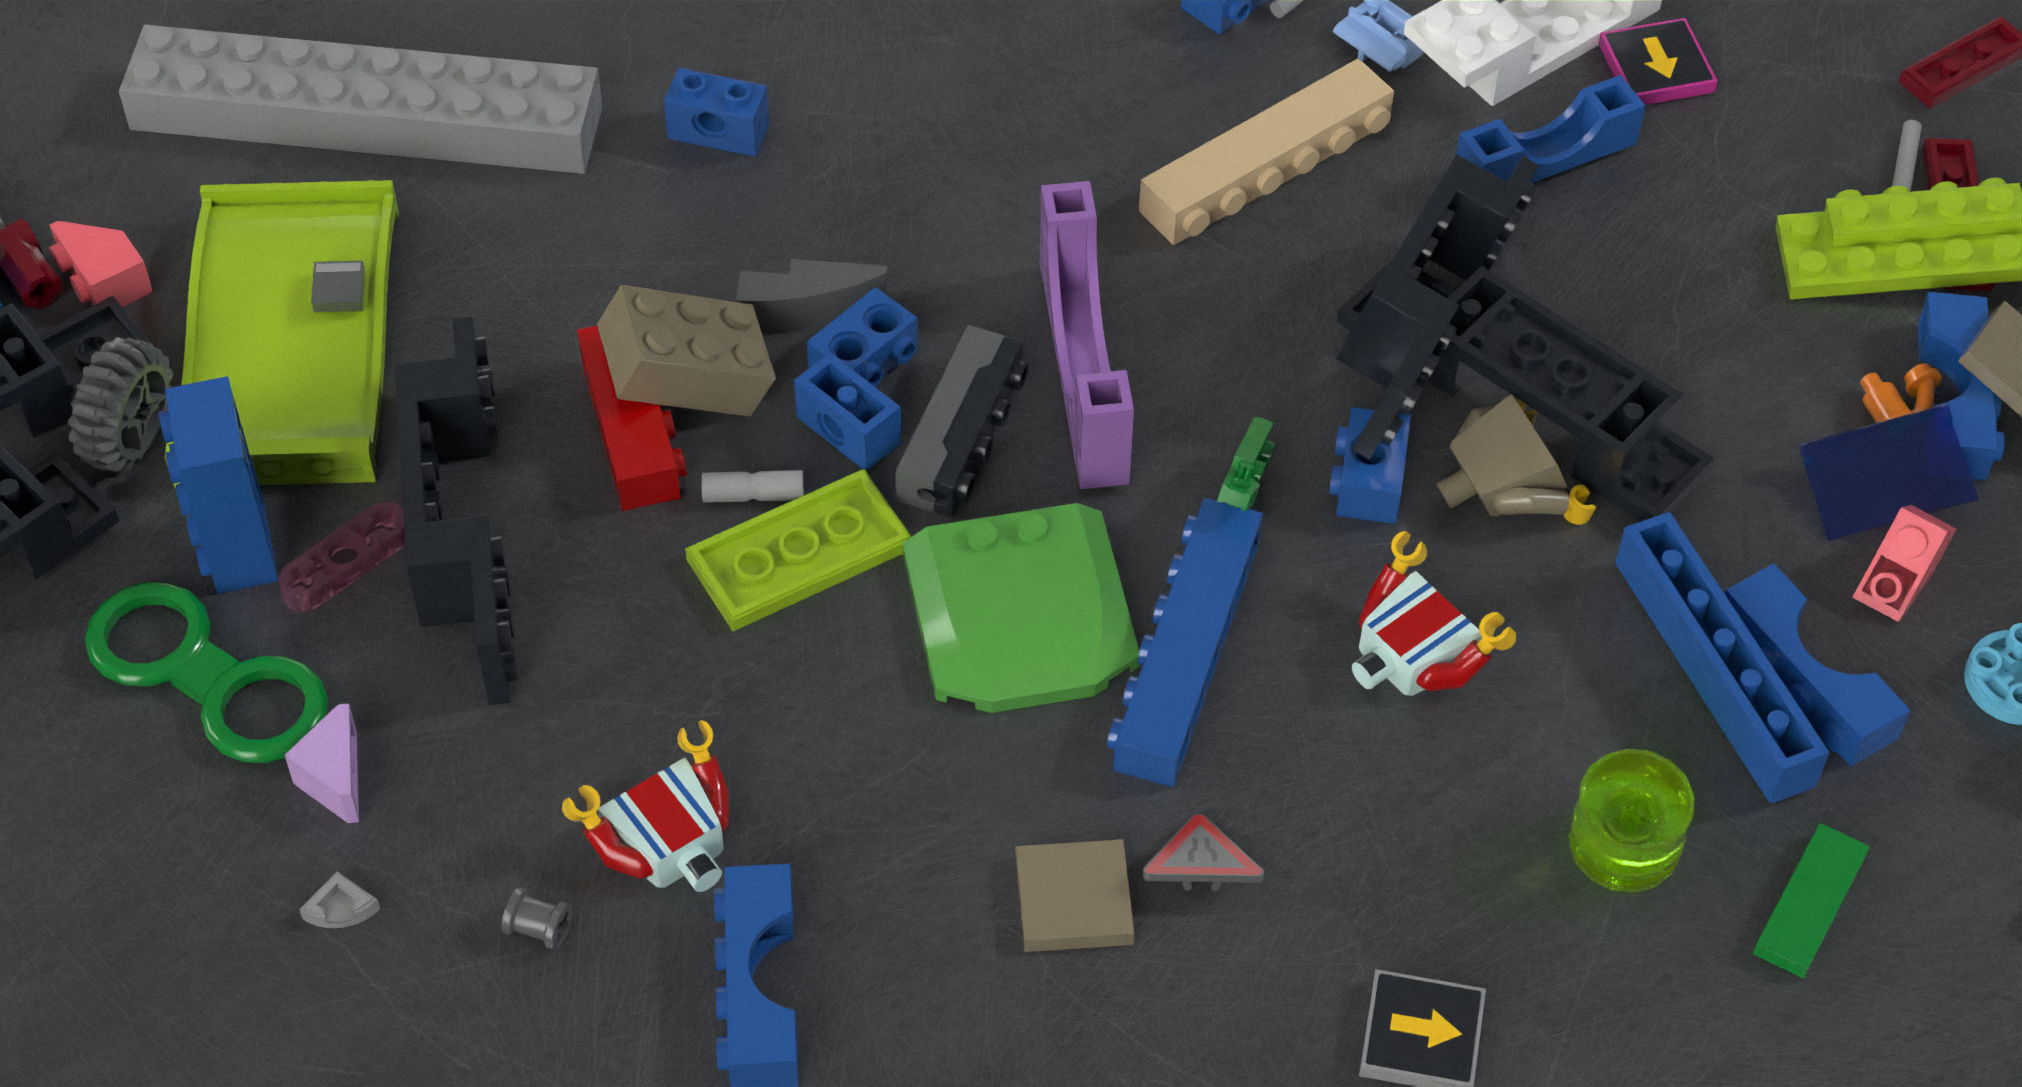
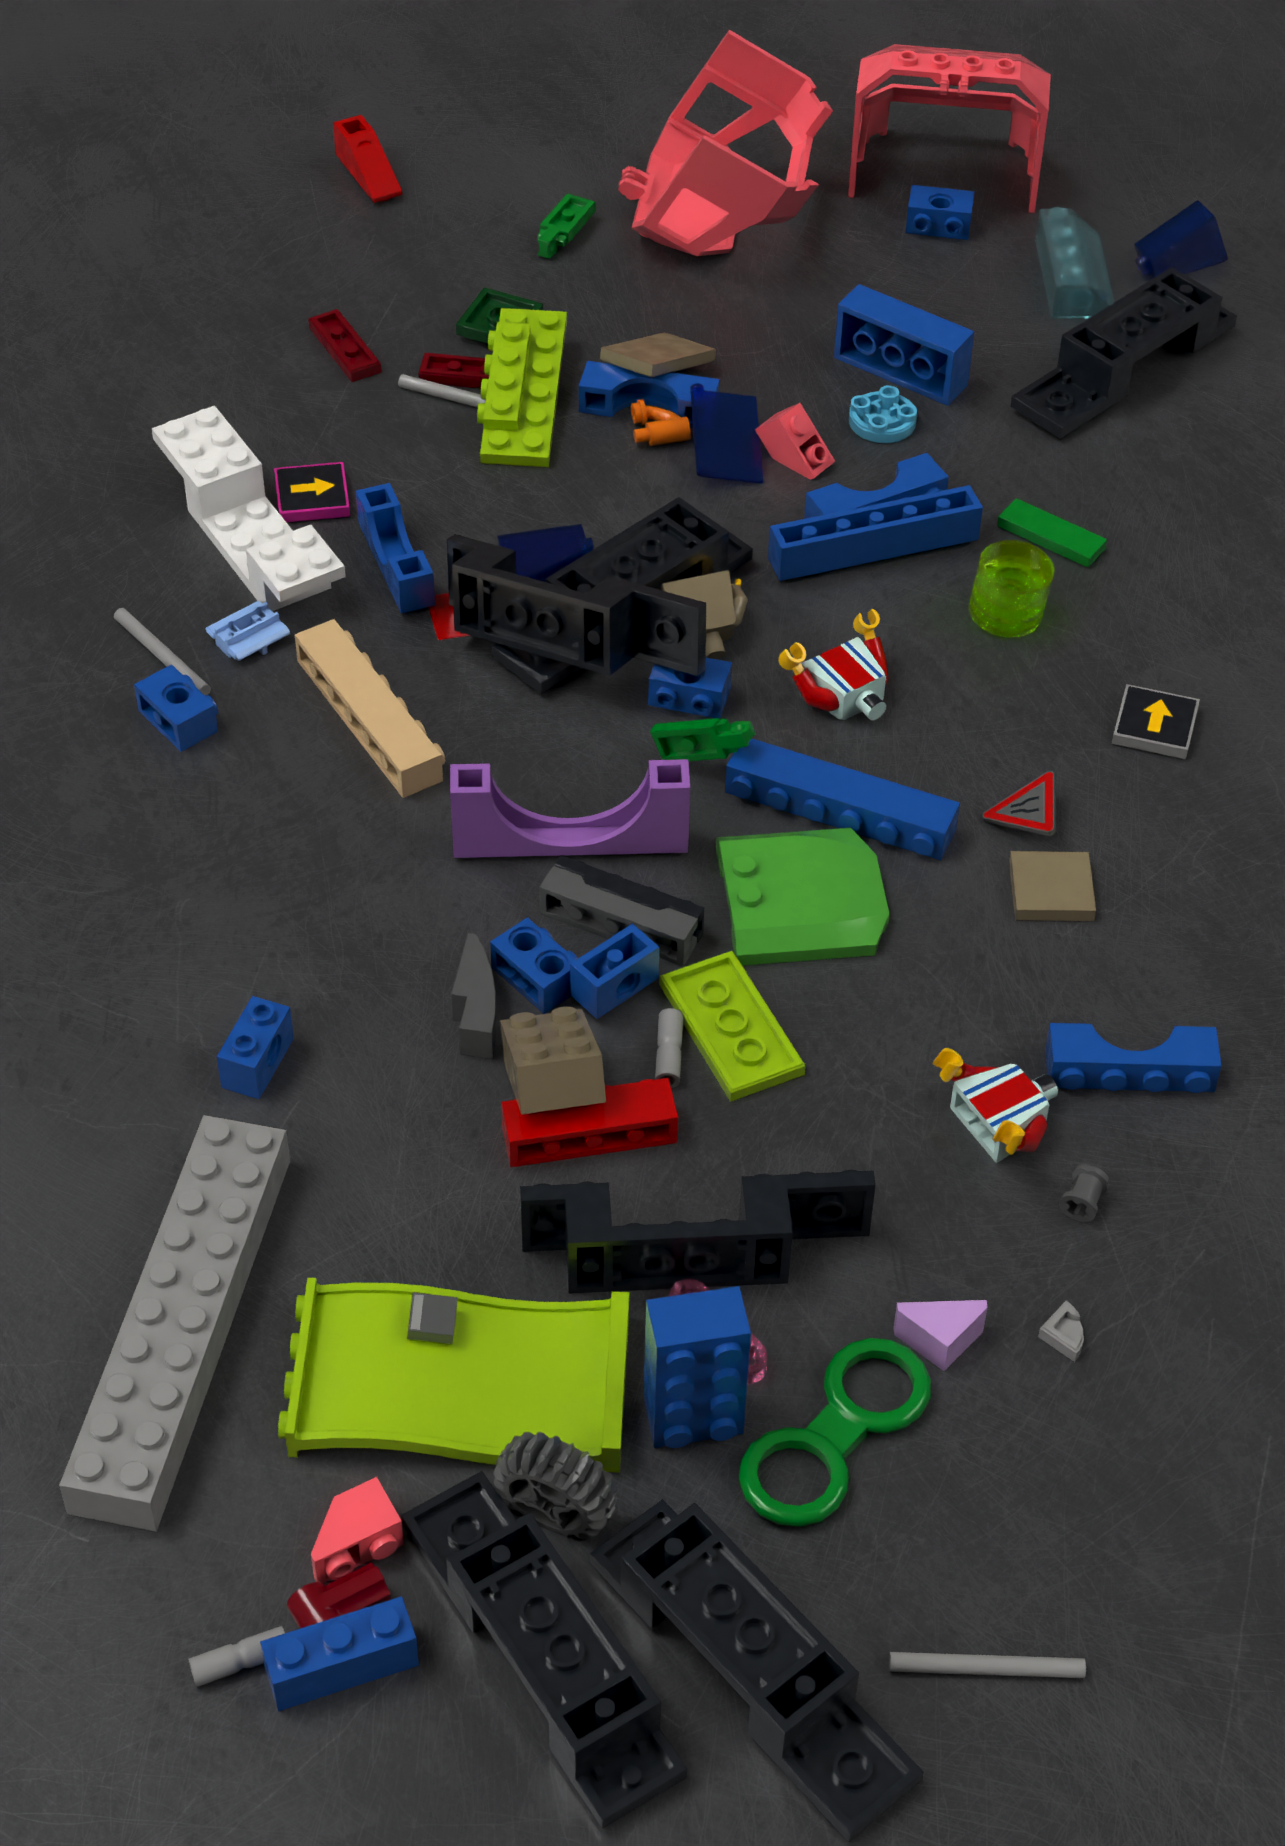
camera: 85 degrees left, 5 degrees down
none -> clear blue slope [497,524,594,582]

